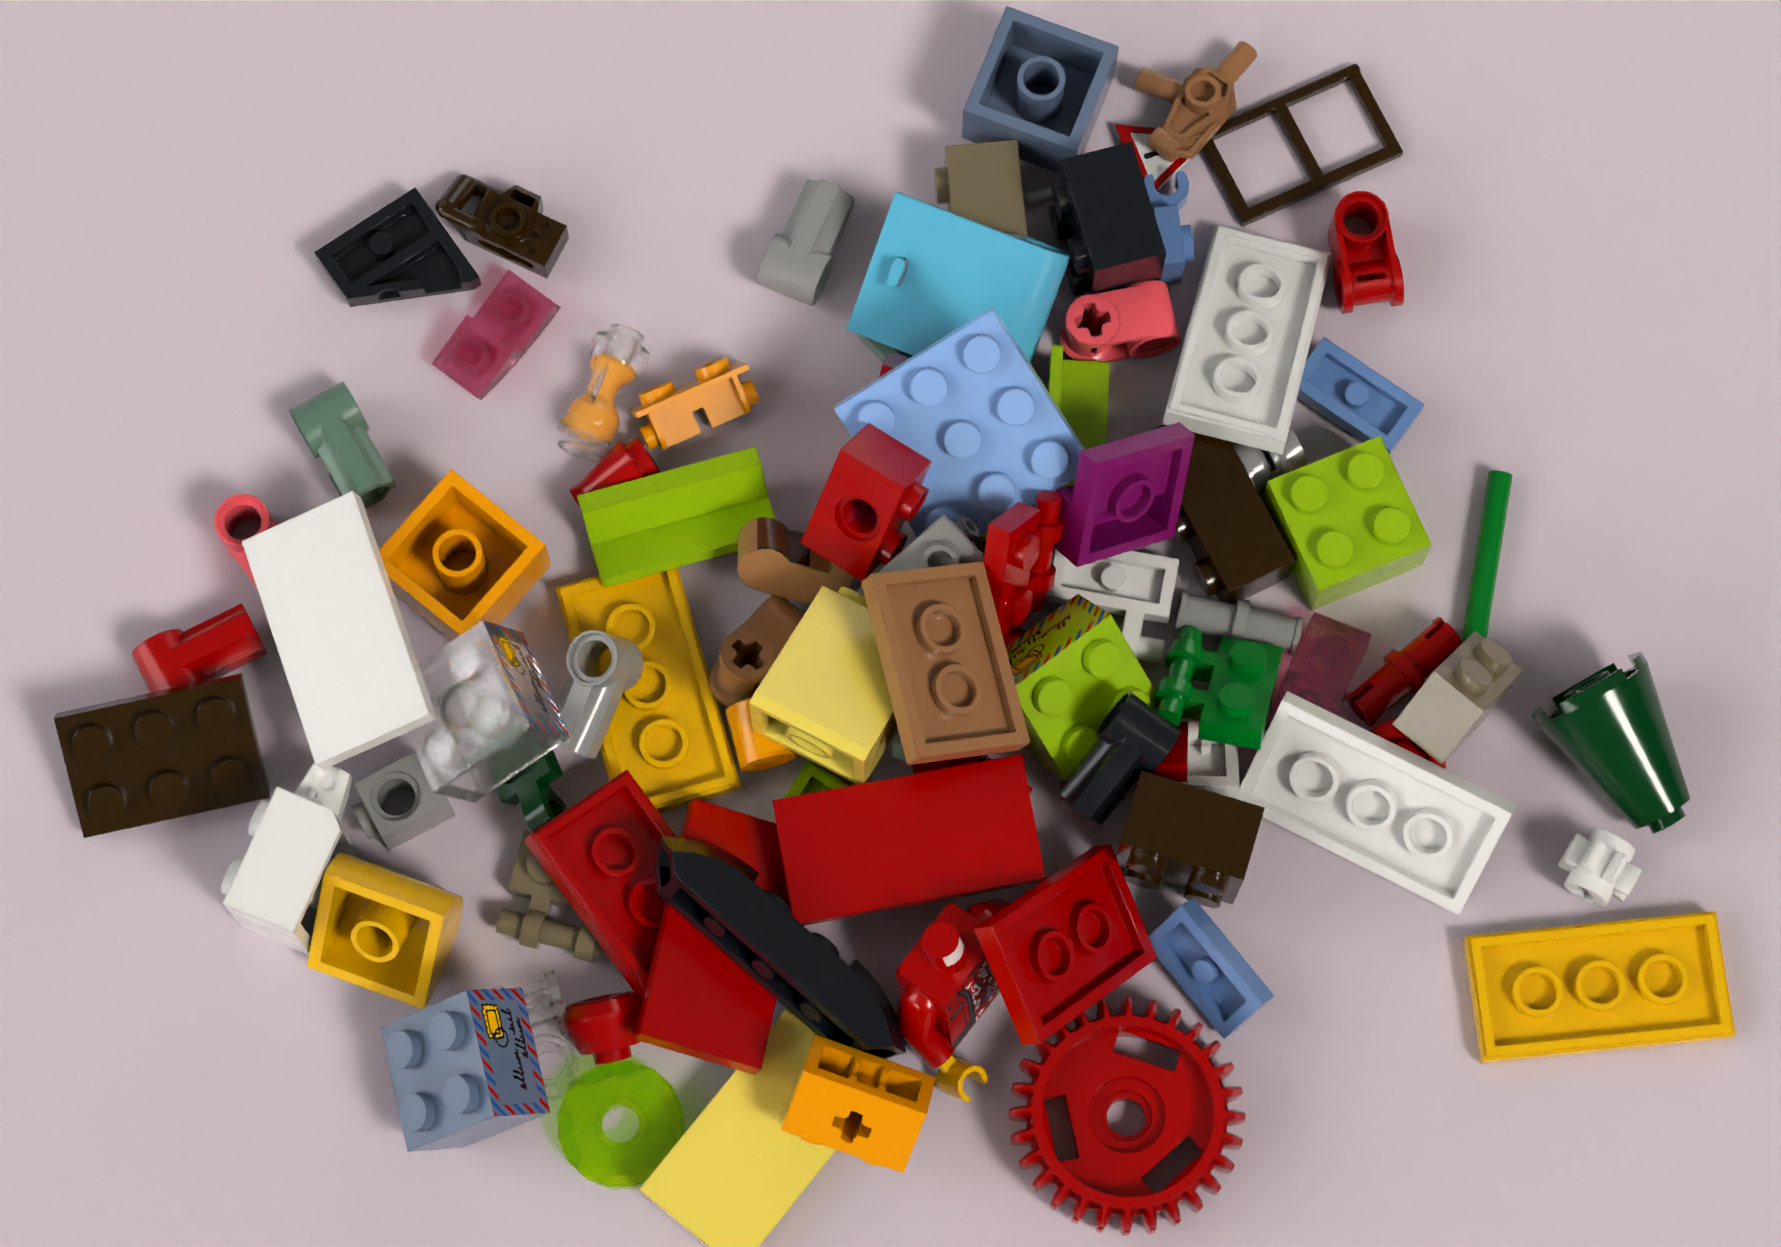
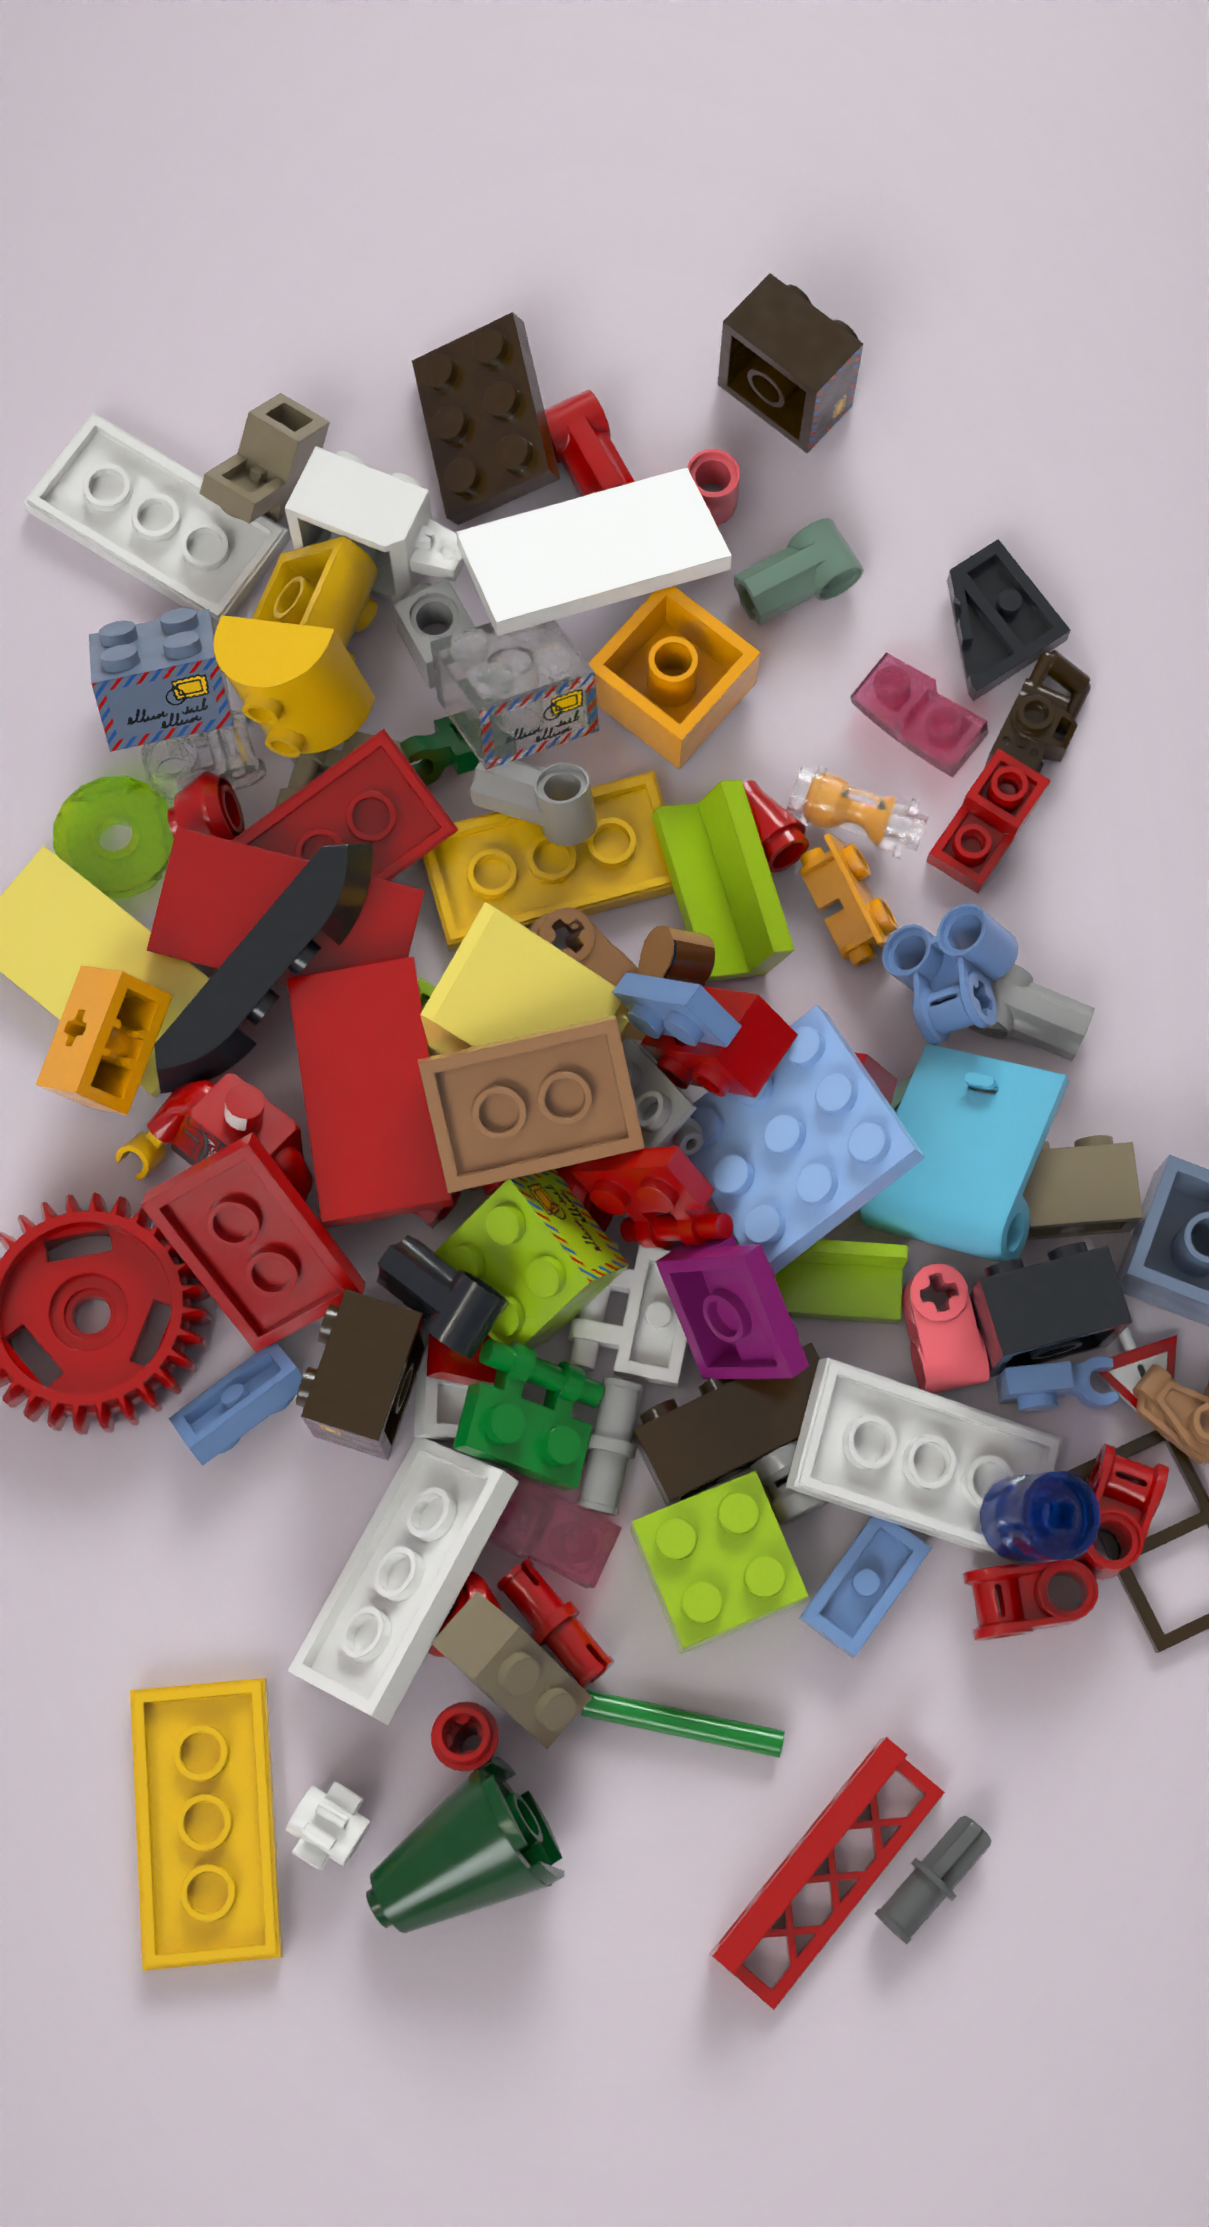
camera: 90 degrees right, 0 degrees up
none -> white tile [24,412,290,627]
none -> dark tan brick [199,393,330,524]
none -> yellow brick [214,615,376,758]
none -> red cone [431,1702,499,1771]
none -> medium blue plate [612,972,742,1047]
none -> red fence [709,1737,945,2010]
none -> dark brown brick [717,273,864,454]
none -> dark grey axle [874,1816,992,1944]
none -> medium blue piece [882,903,1018,1045]
none -> red slope [926,748,1051,894]
none -> clear blue wheel [980,1471,1101,1562]
none -> red piece [1071,1443,1169,1580]

